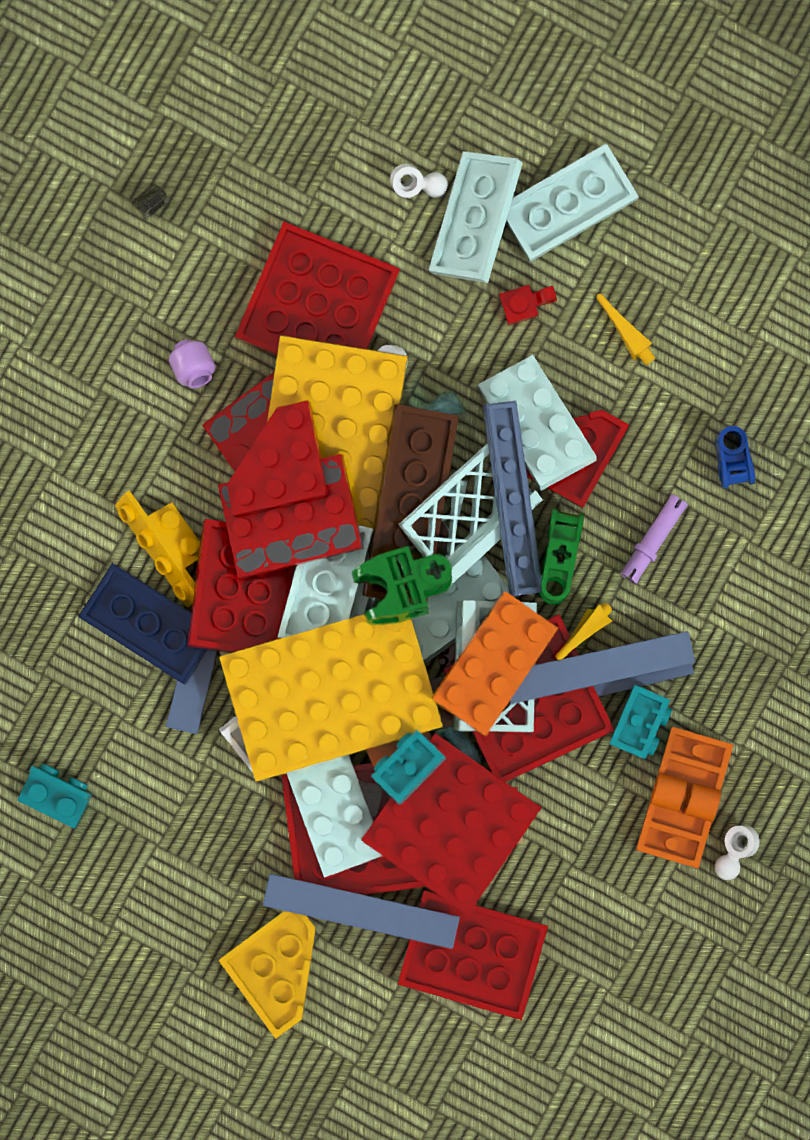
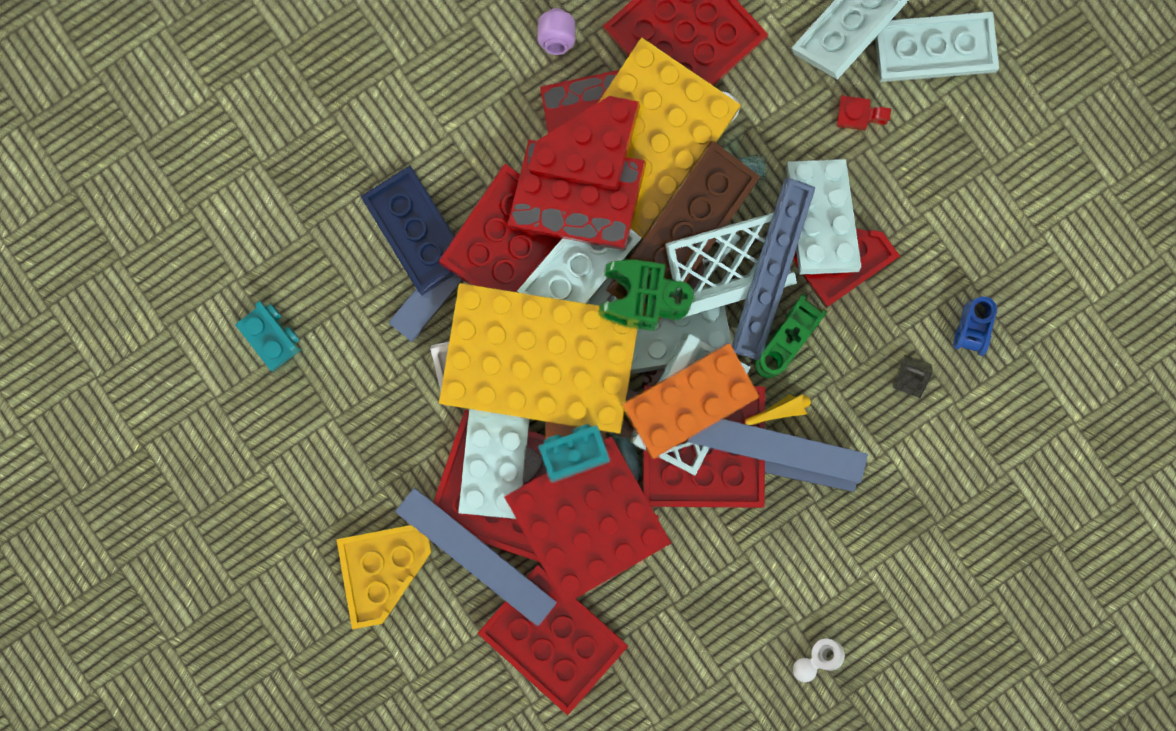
camera: 25 degrees right, 0 degrees up
yellow bracket [115,490,201,607] -> none
yellow piece [596,294,656,366] -> none
teal bracket [609,685,672,760] -> none
lavender pin [619,494,688,585] -> none
orange plate [636,727,734,869] -> none
none -> clear smoke slope [892,355,933,398]

